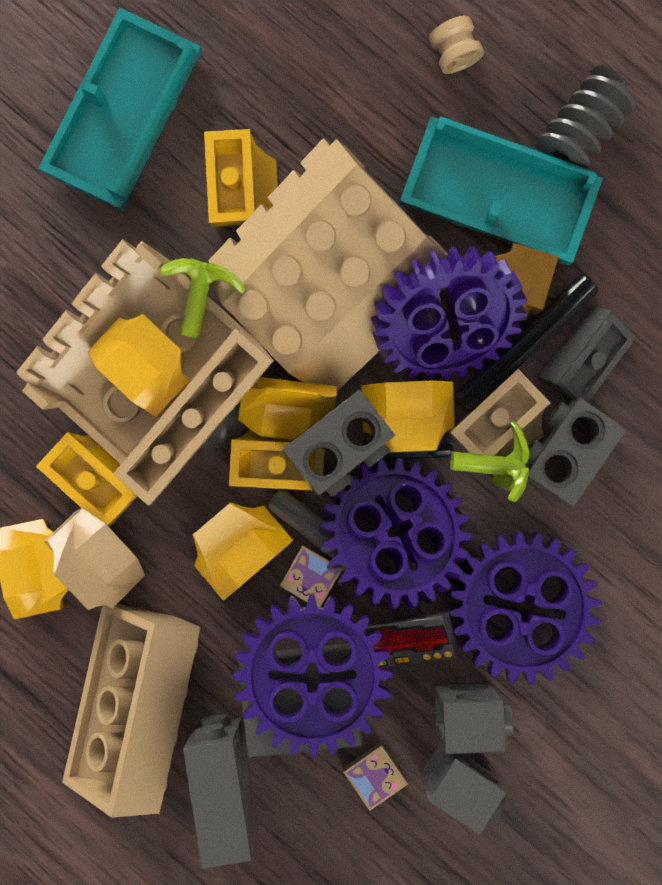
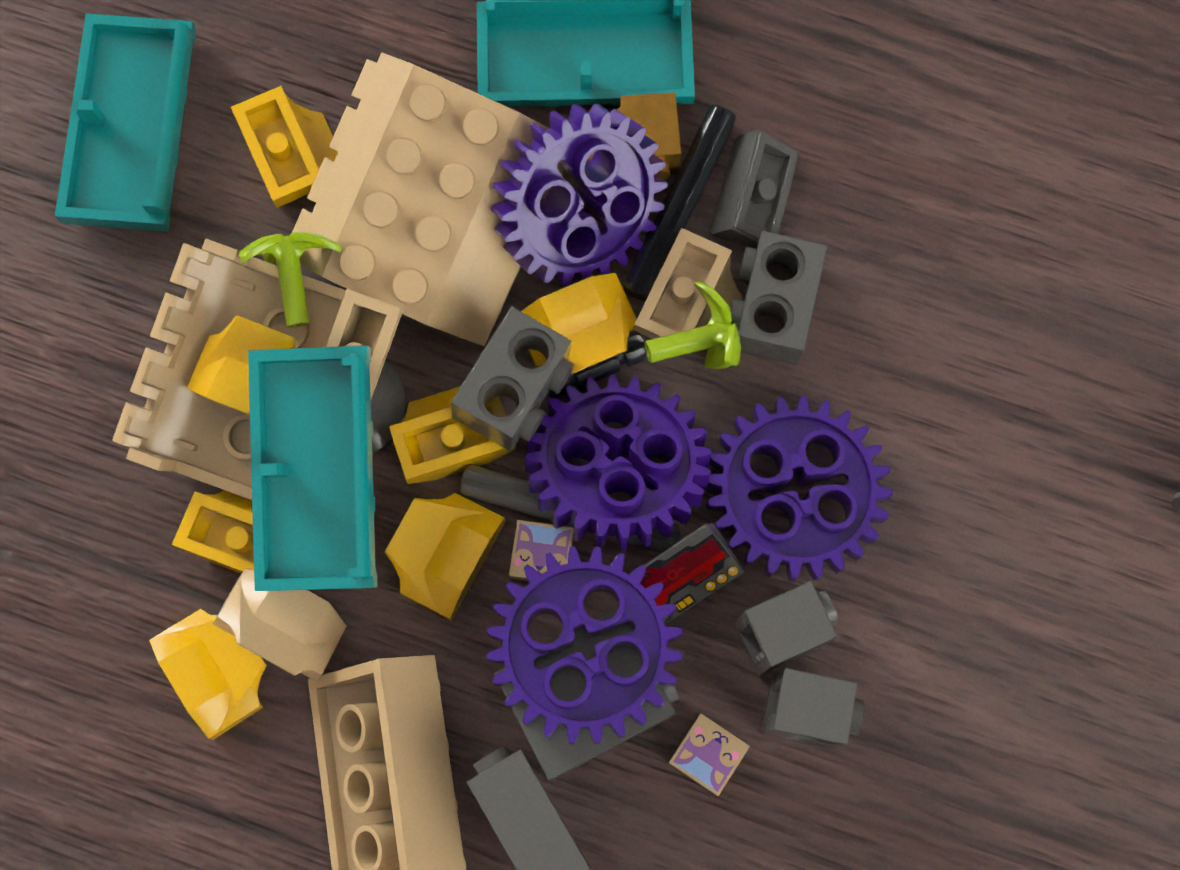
camera: 25 degrees left, 10 degrees down
yellow slope [238,377,337,440] -> none
none -> teal container [248,345,378,591]

